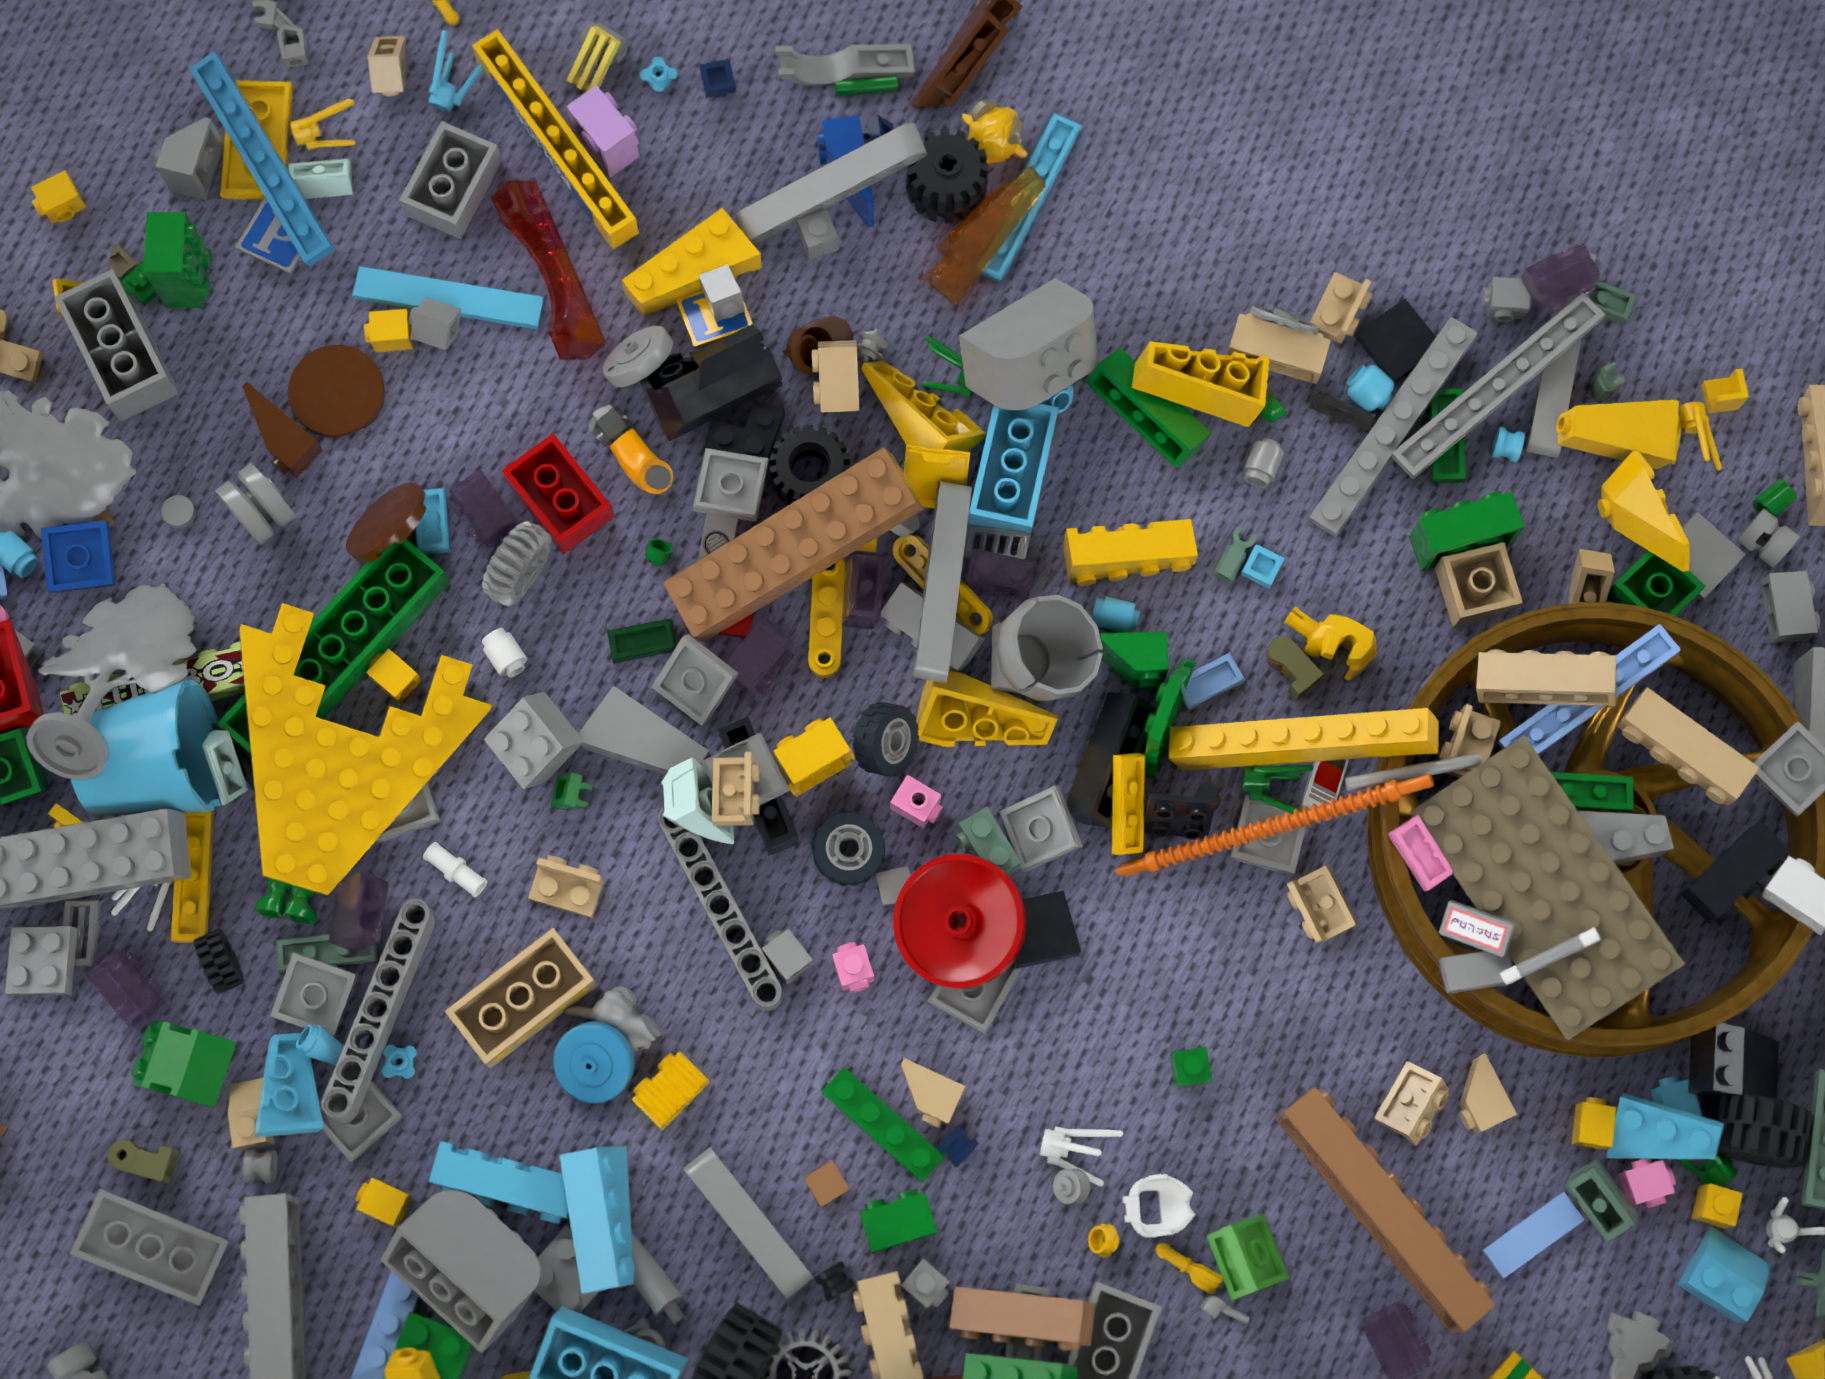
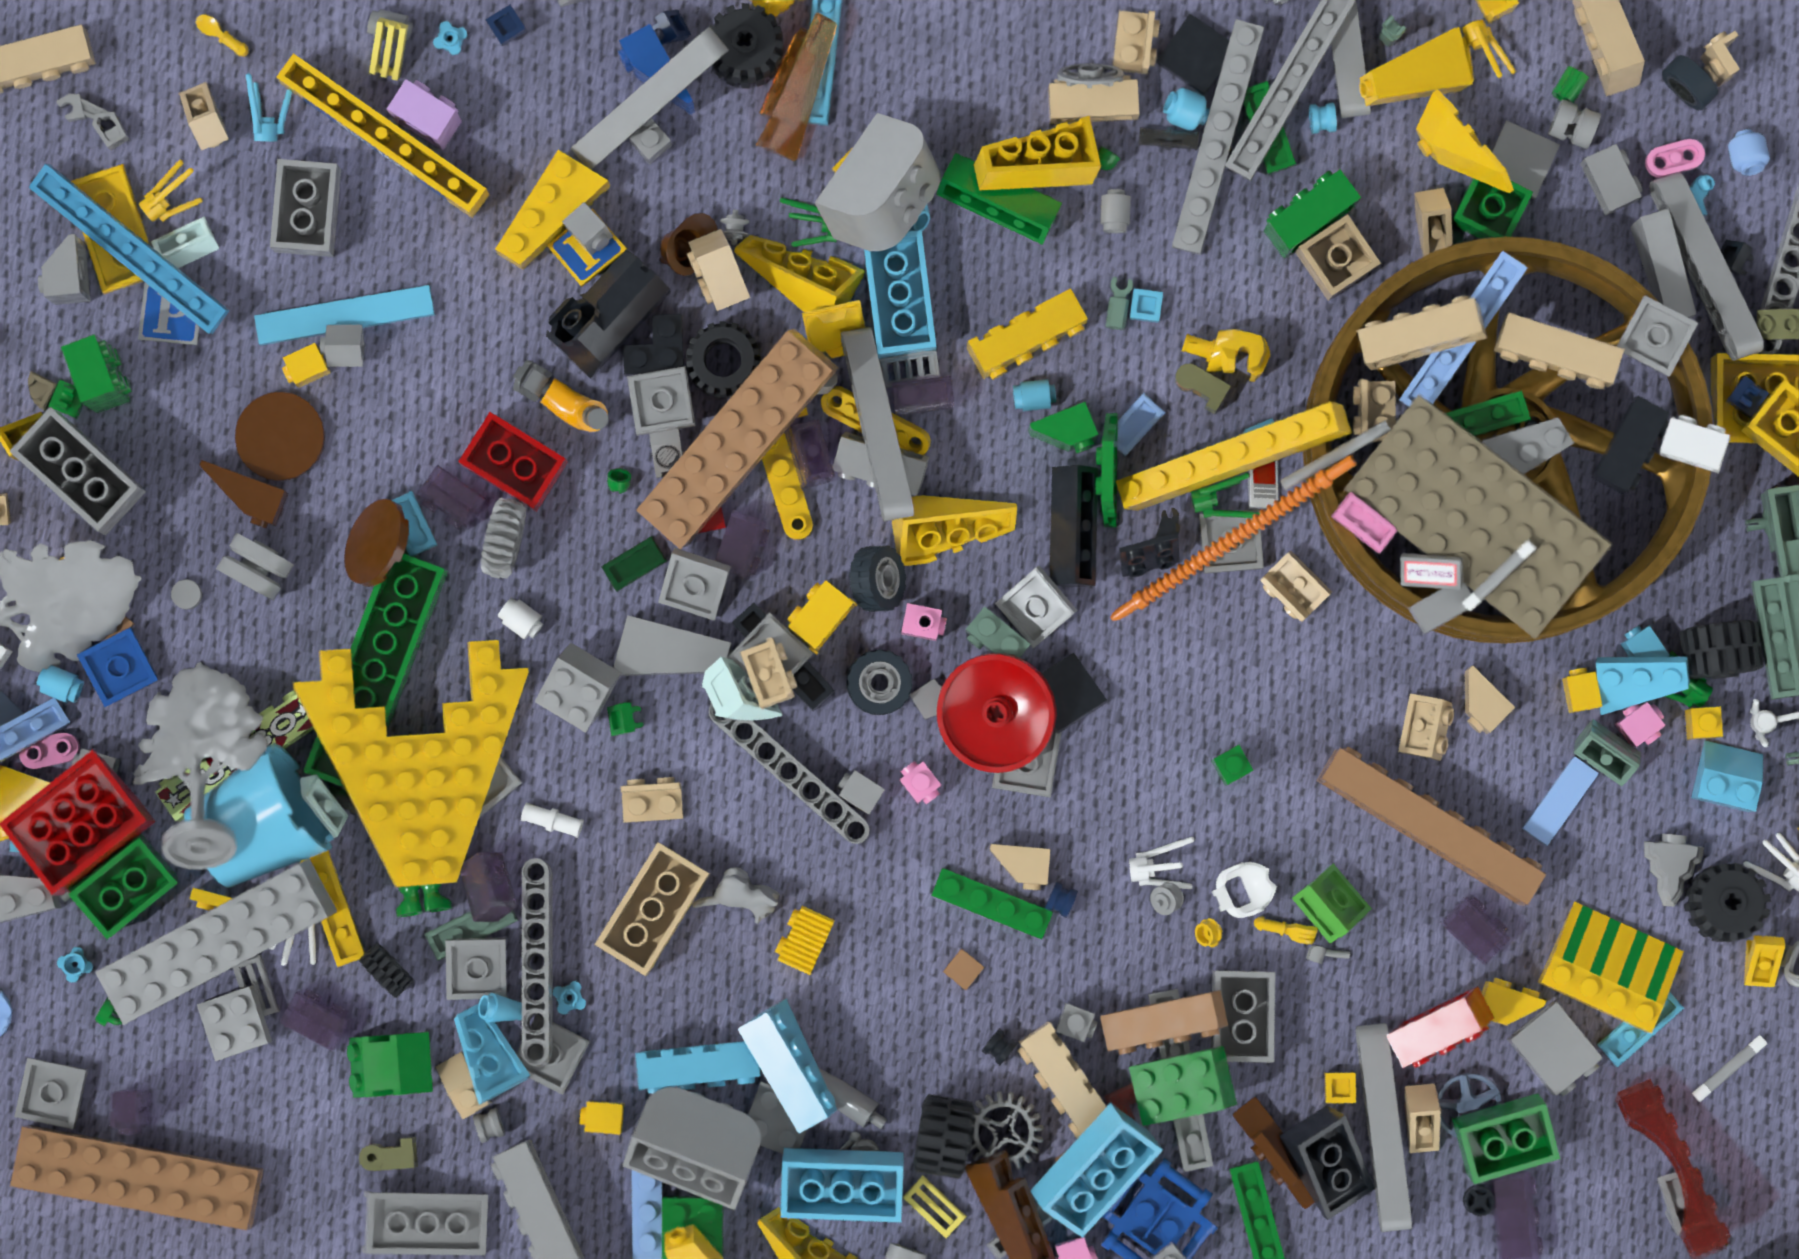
camera: 20 degrees left, 10 degrees up
yellow brick [366,648,422,704] -> none
clear red arch [491,180,606,360] -> none
dark azure wheel [553,1021,635,1104] -> none
light grey wheel [603,326,673,387] -> none
light grey beam [683,1147,814,1299] -> none
green brick [860,1189,937,1254] -> none
light grey plate [991,595,1103,701] -> none
yellow tile [1112,753,1145,855] -> none
black slope [1688,1023,1779,1099] -> none

